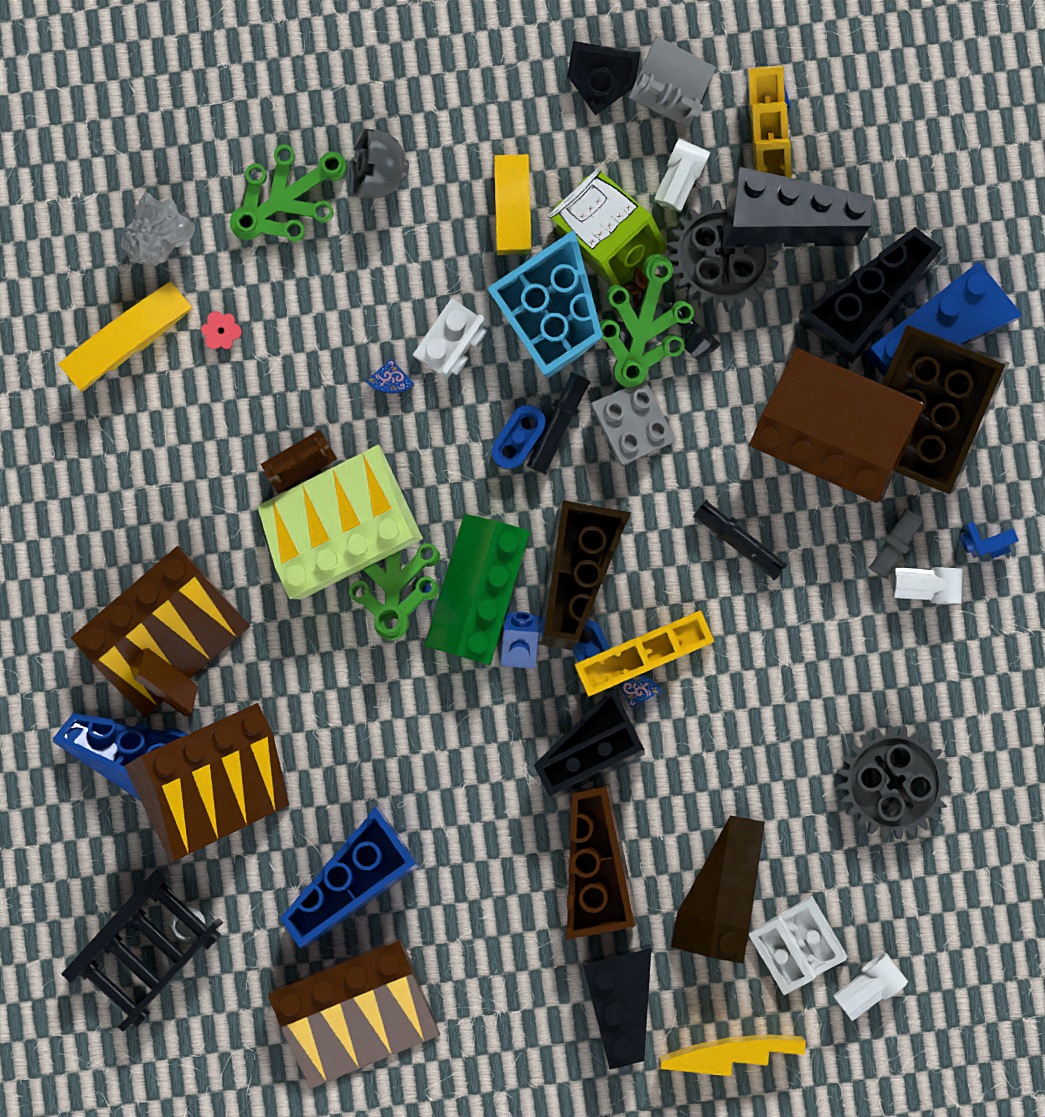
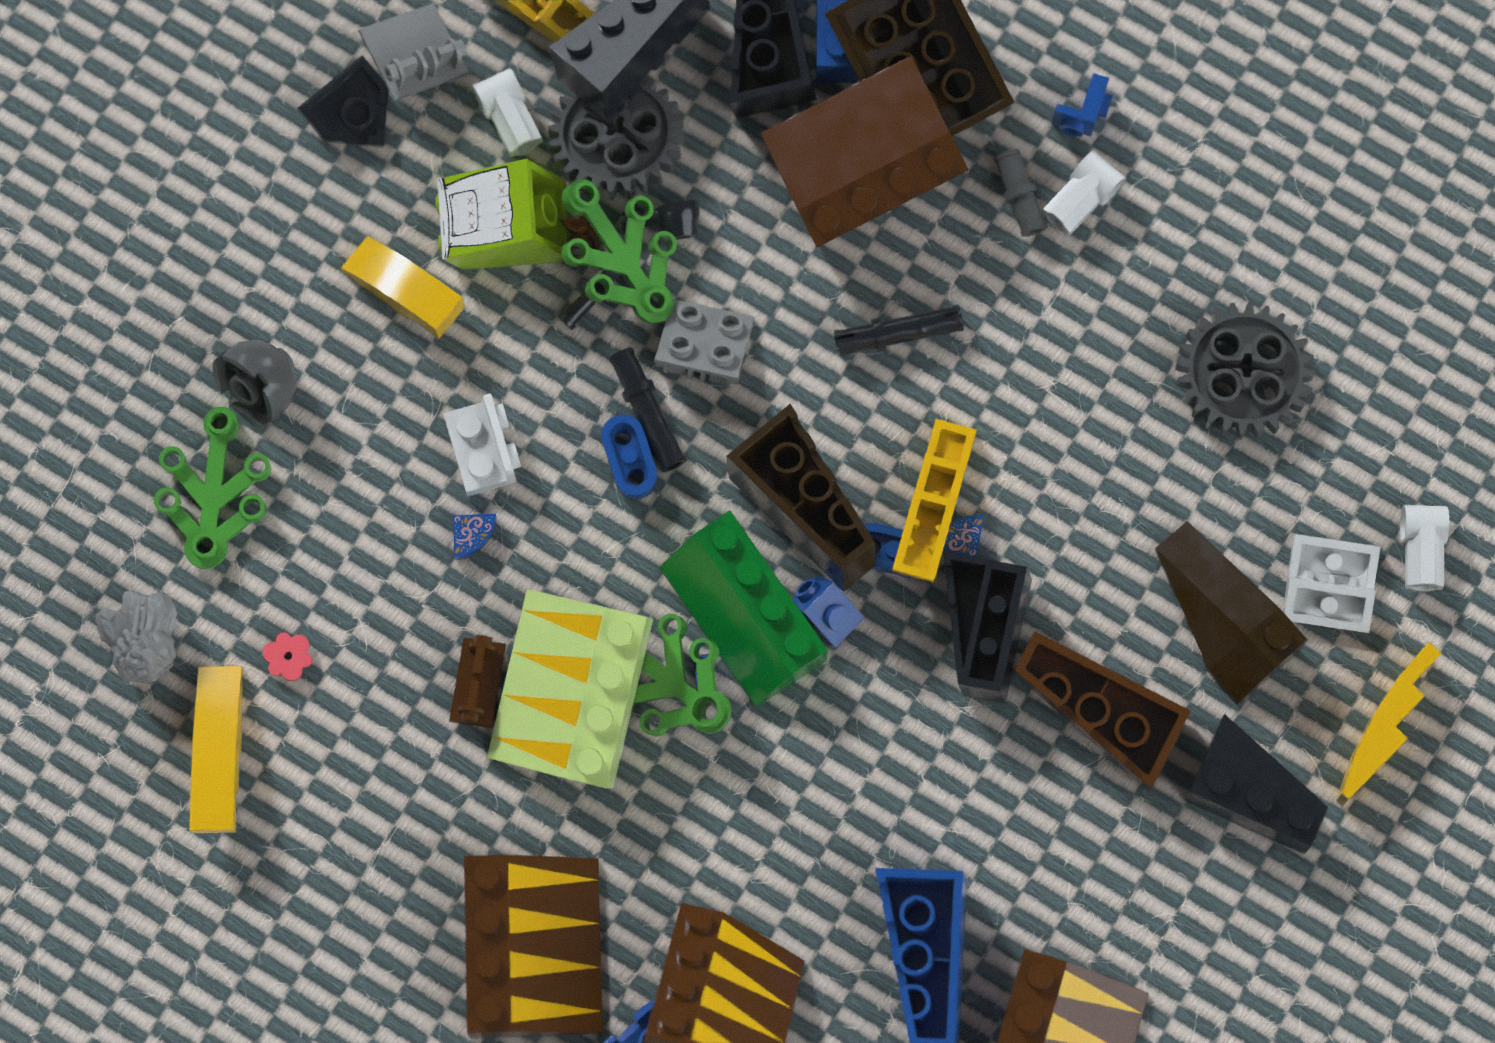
camera: 50 degrees left, 10 degrees down
reddish brown slope [129,648,198,717] -> none
medium azure wedge [487,230,603,378] -> none

